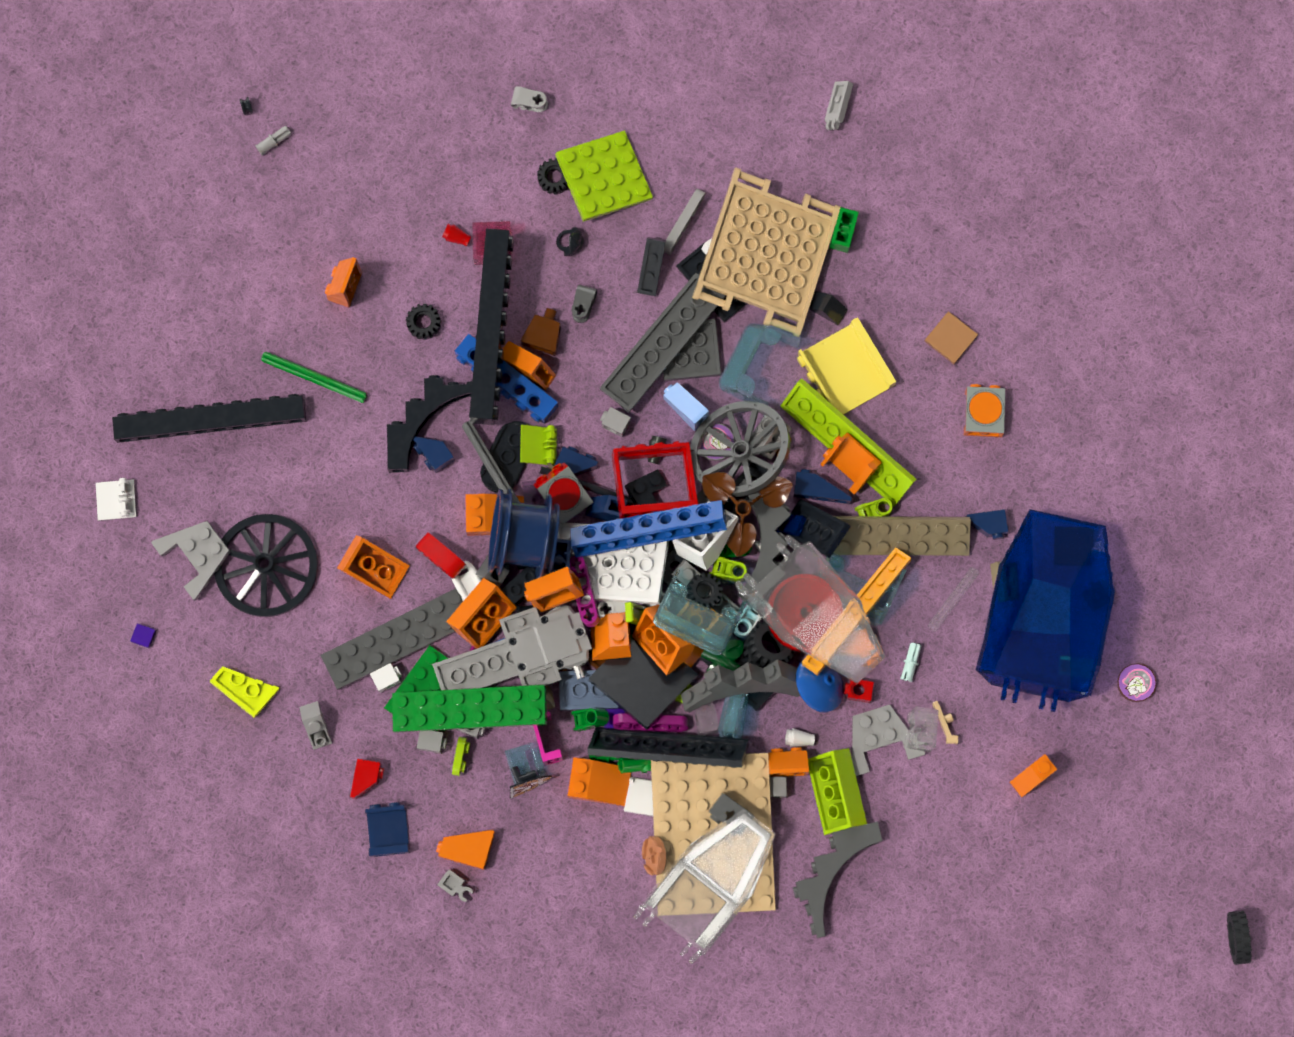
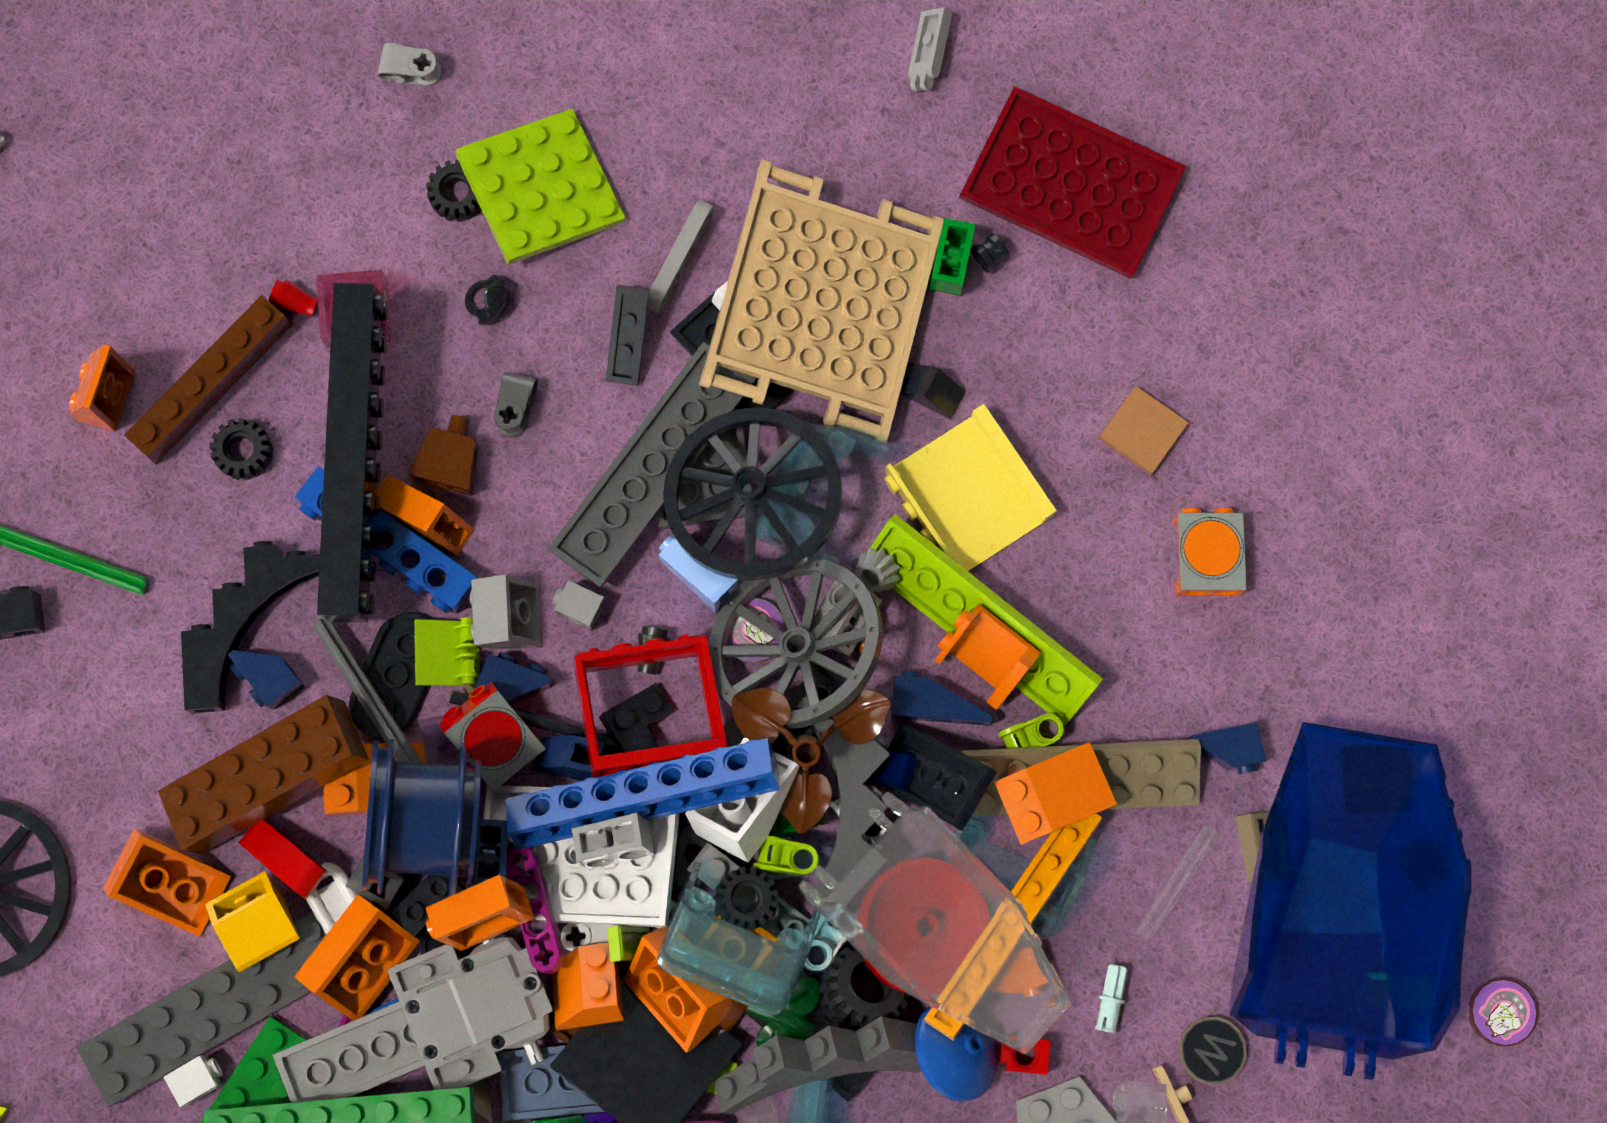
camera: 10 degrees left, 0 degrees up
none -> reddish brown brick [124,295,292,464]
none -> reddish brown brick [158,695,369,854]
none -> yellow slope [205,871,300,972]
none -> light grey slope [470,574,542,649]
none -> light grey brick [572,813,654,870]
none -> black wheel [663,408,843,580]
none -> light grey piece [855,548,900,593]
none -> dark red plate [959,86,1186,280]
none -> black wheel [970,233,1010,273]
none -> orange slope [994,742,1117,845]
none -> black tile [1178,1017,1247,1085]

